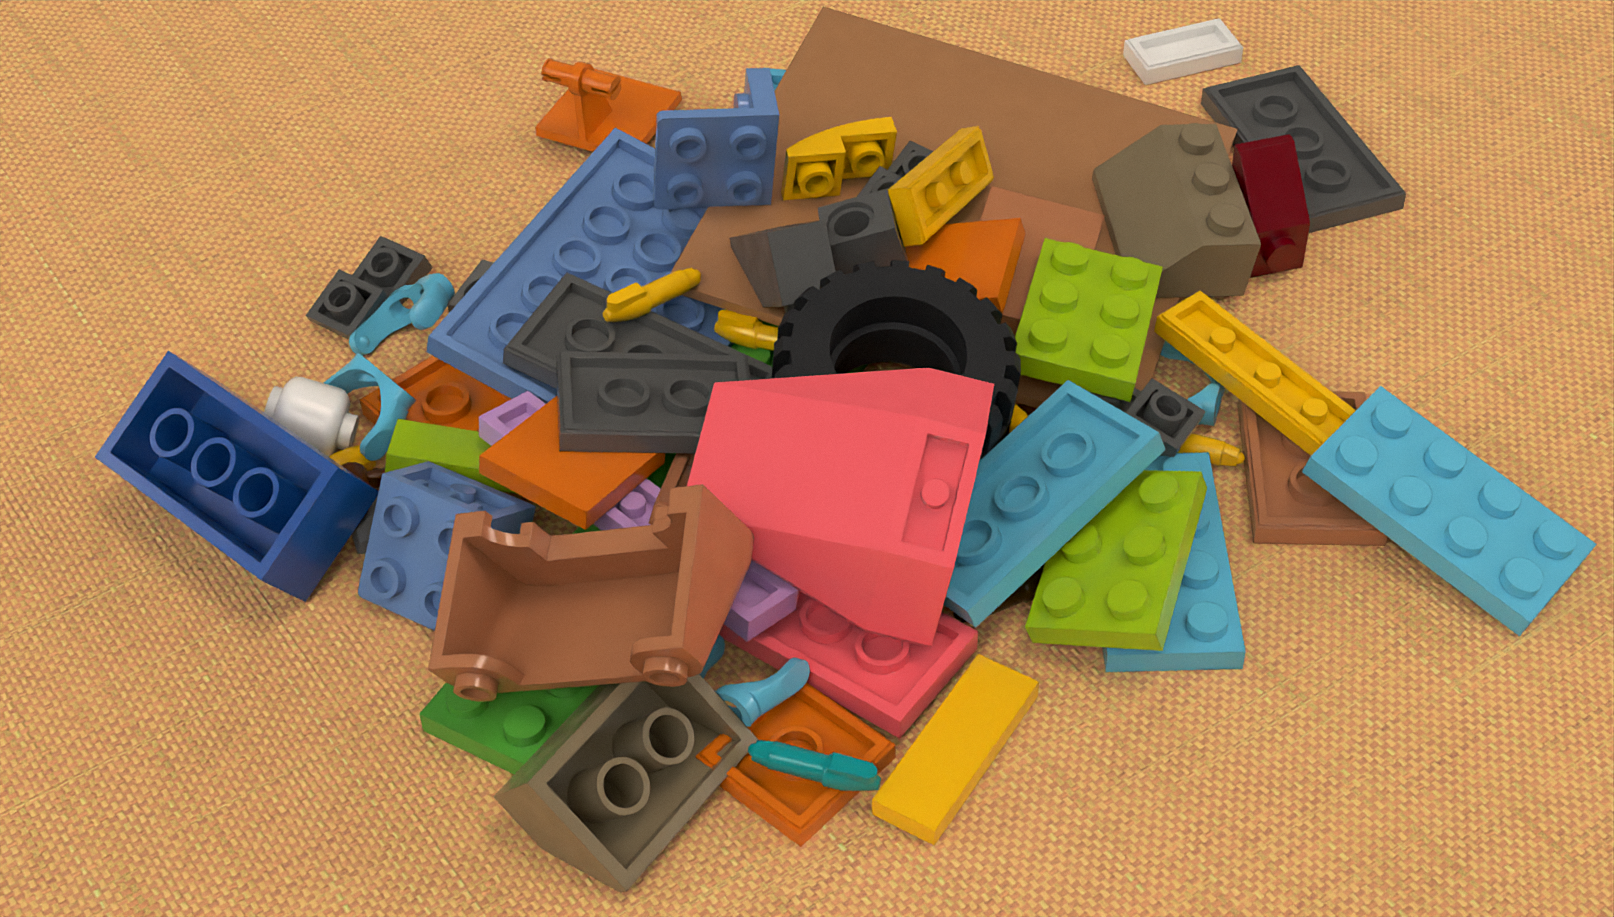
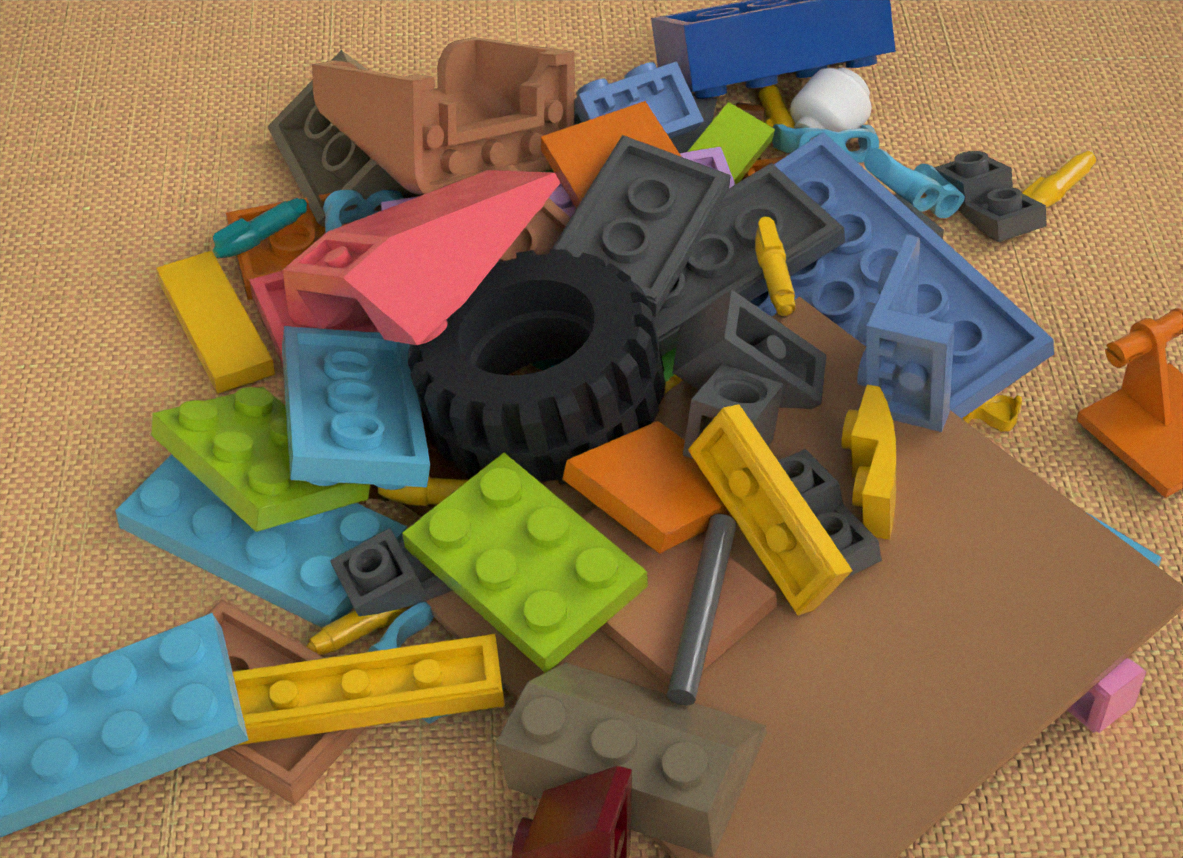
camera: 120 degrees right, 0 degrees up
none -> dark grey bar [667,514,737,706]
none -> yellow piece [1022,151,1096,208]

